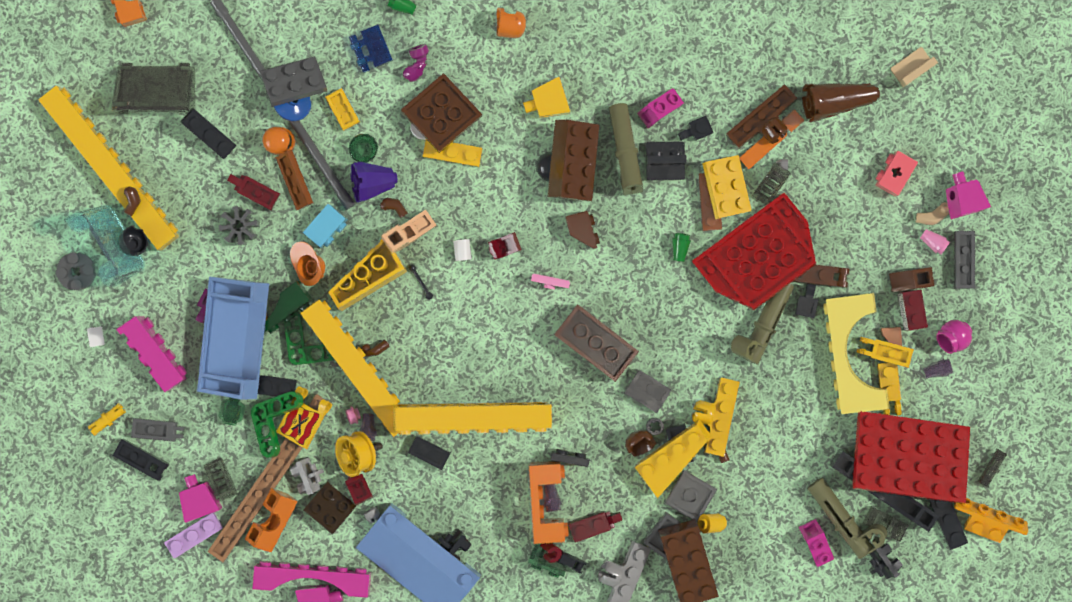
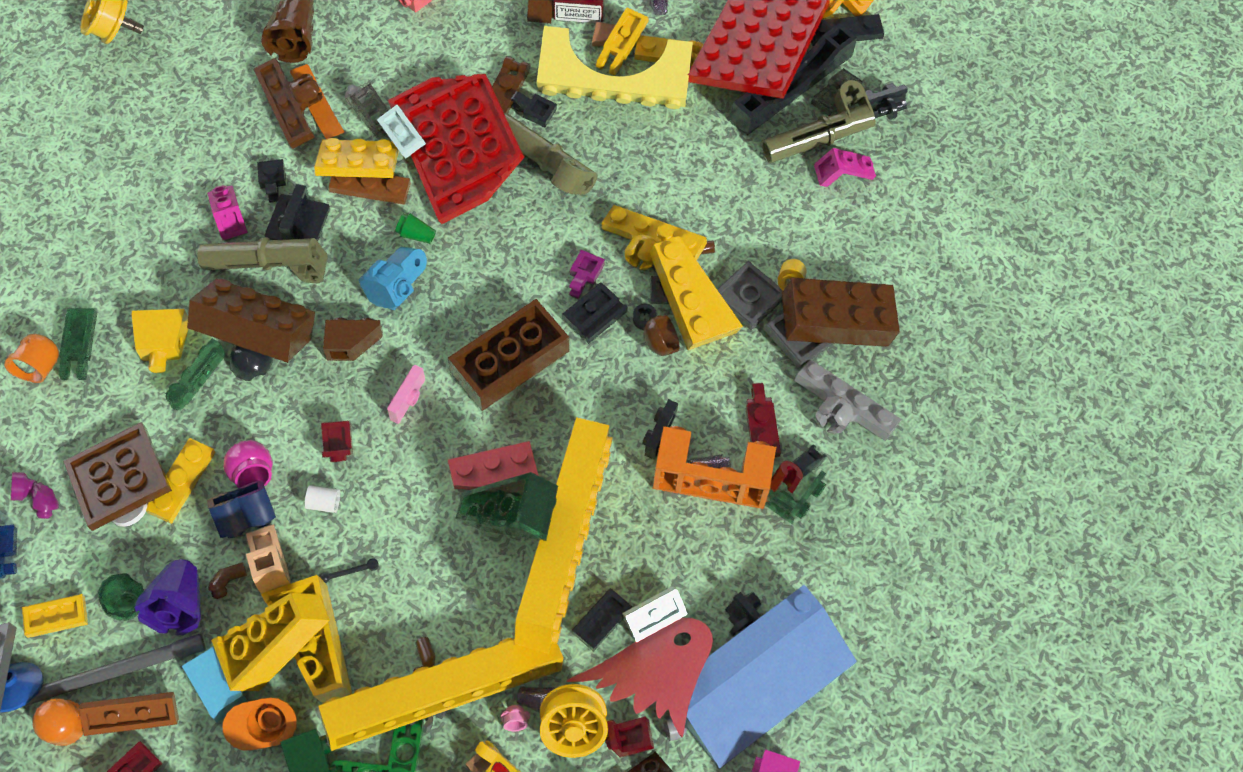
camera: 80 degrees left, 25 degrees down
none -> clear green hinge [59,308,97,380]
none -> clear green hinge [165,338,226,411]
none -> dark blue brick [207,480,276,538]
none -> yellow wedge [211,593,330,691]
none -> dark pink piece [223,440,273,488]
none -> dark azure piece [359,247,427,310]
none -> light aqua plate [377,105,426,159]
none -> coral wing [448,441,543,495]
none -> clear green wedge [455,472,558,541]
none -> coral piece [566,617,713,737]
none -> magenta plate [569,250,605,299]
none -> light aqua plate [622,586,687,642]

